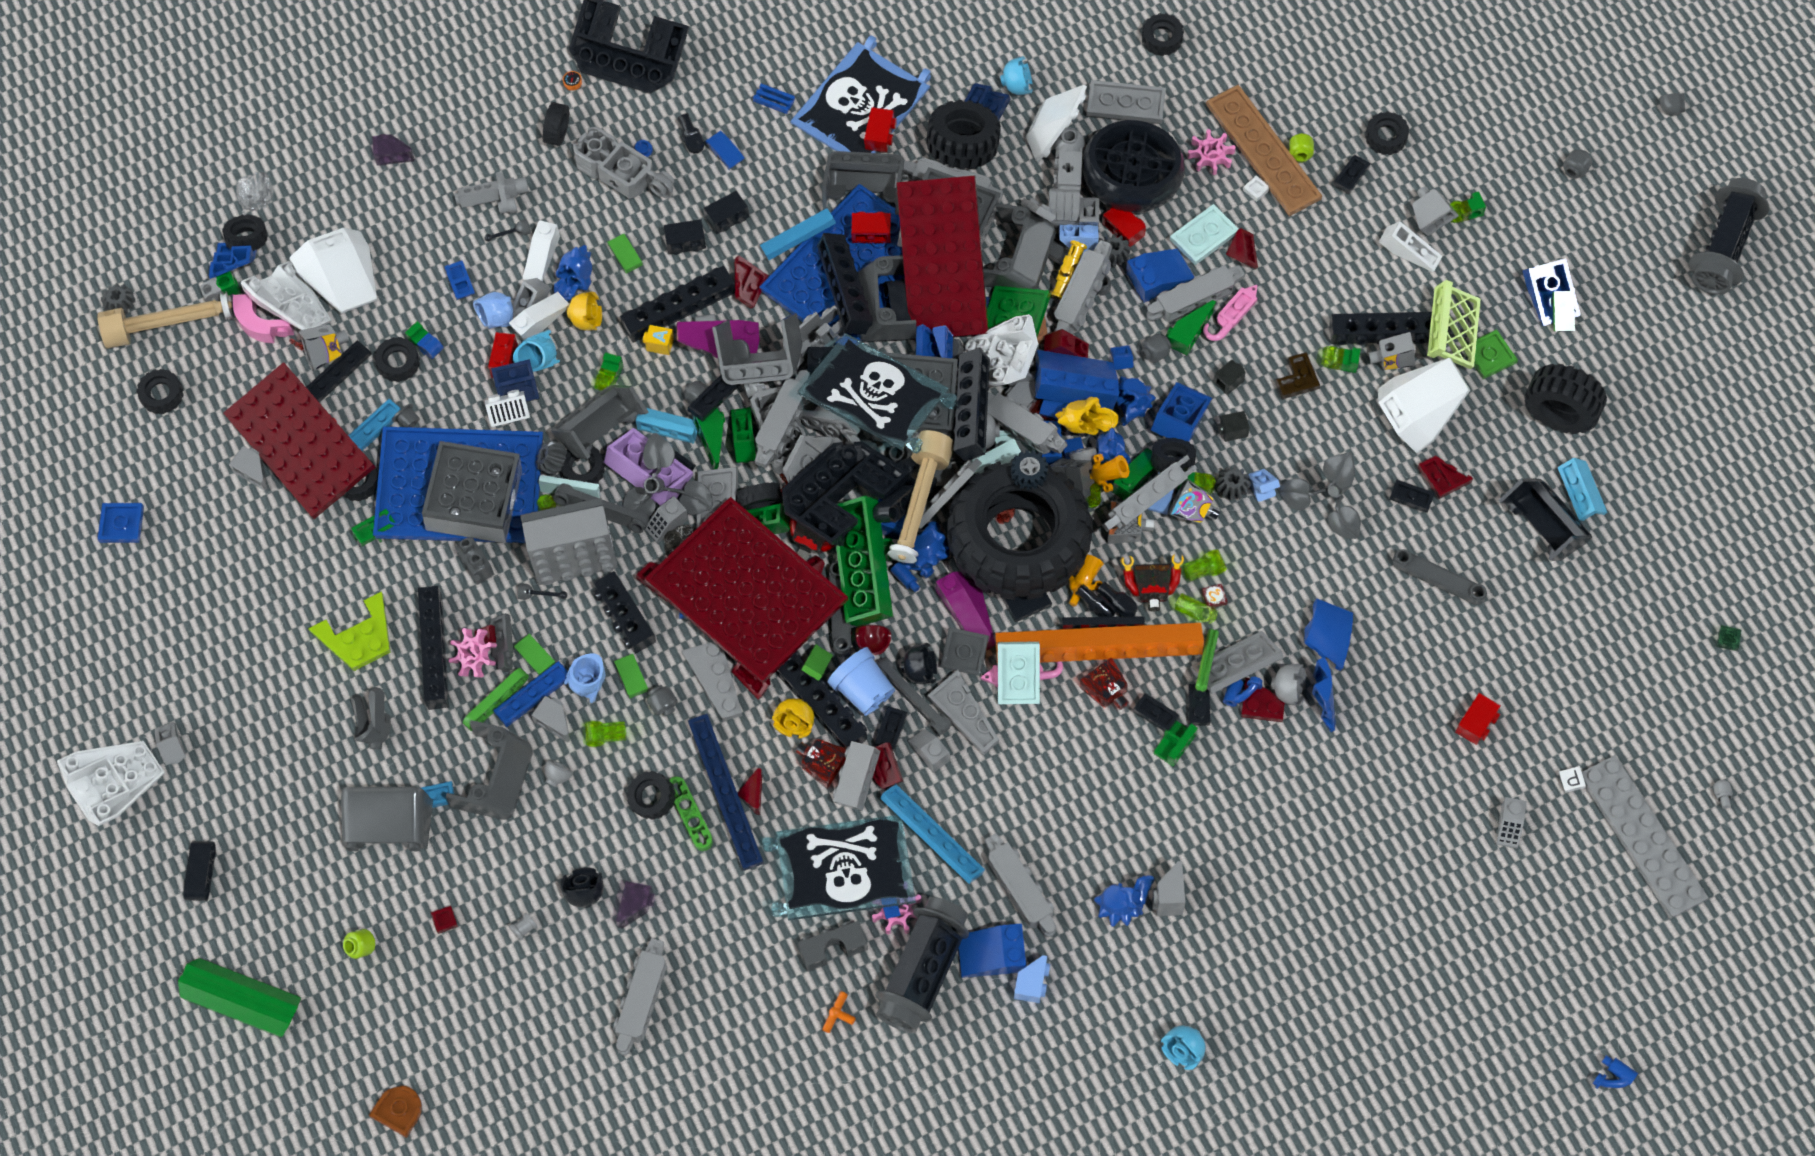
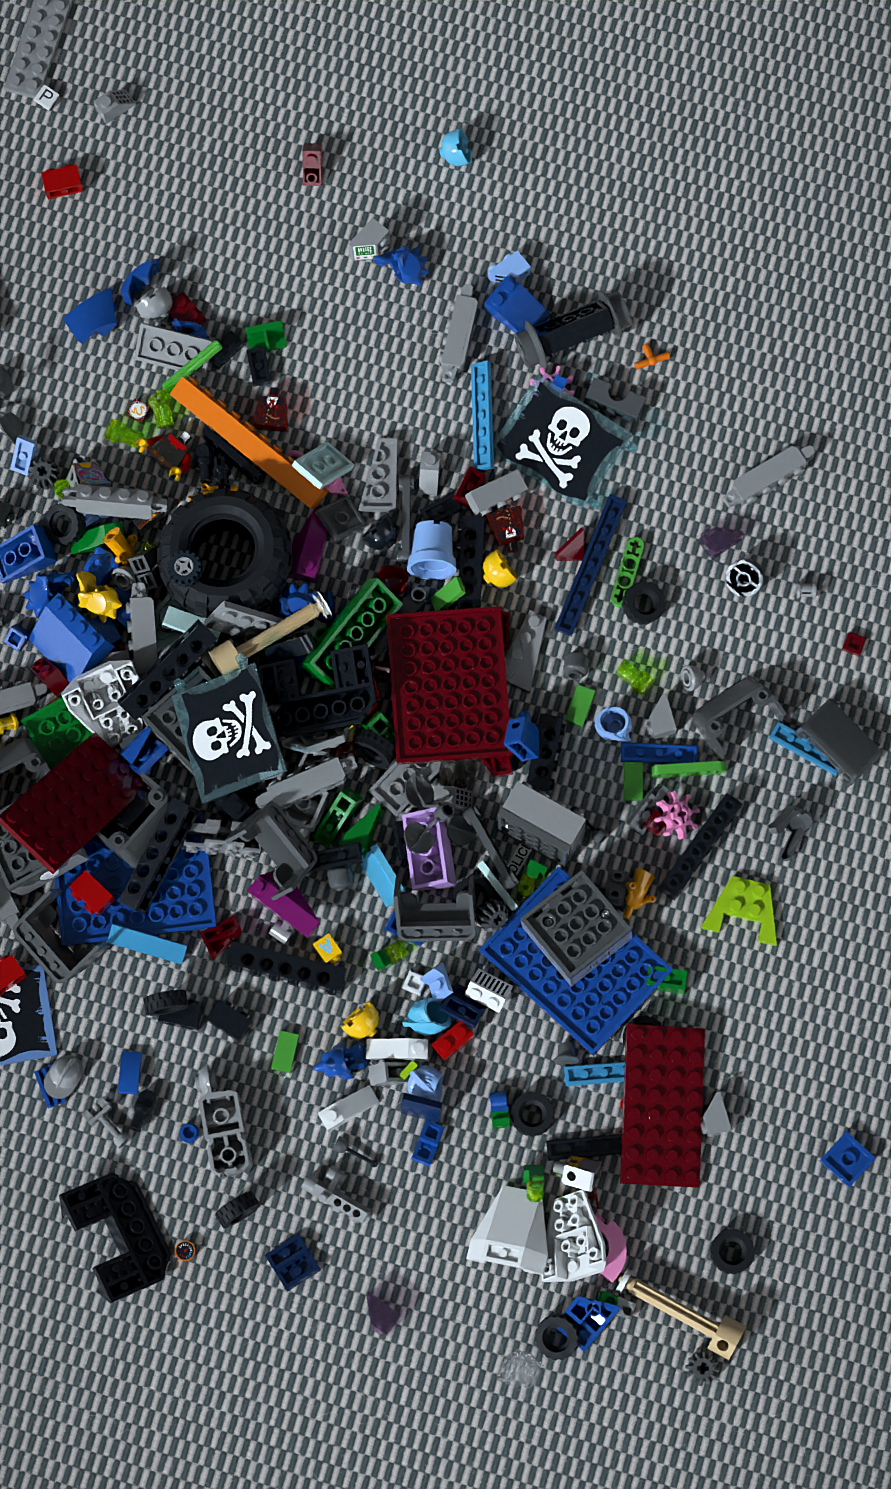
camera: 135 degrees left, 10 degrees up
none -> light grey piece [44,1055,84,1099]
none -> light grey bar [81,1096,131,1149]
none -> black tyre [143,989,189,1016]
none -> dark blue slope [265,1233,321,1292]
none -> dark red slope [302,143,322,186]
none -> lime tile [400,1061,420,1080]
none -> dark blue slope [401,1093,443,1123]
none -> white tile [402,970,426,996]
none -> light blue slope [420,962,453,1003]
none -> blue torso [504,711,539,761]
none -> clear neon green leg [524,1165,544,1202]
none -> light orange piece [622,868,656,920]

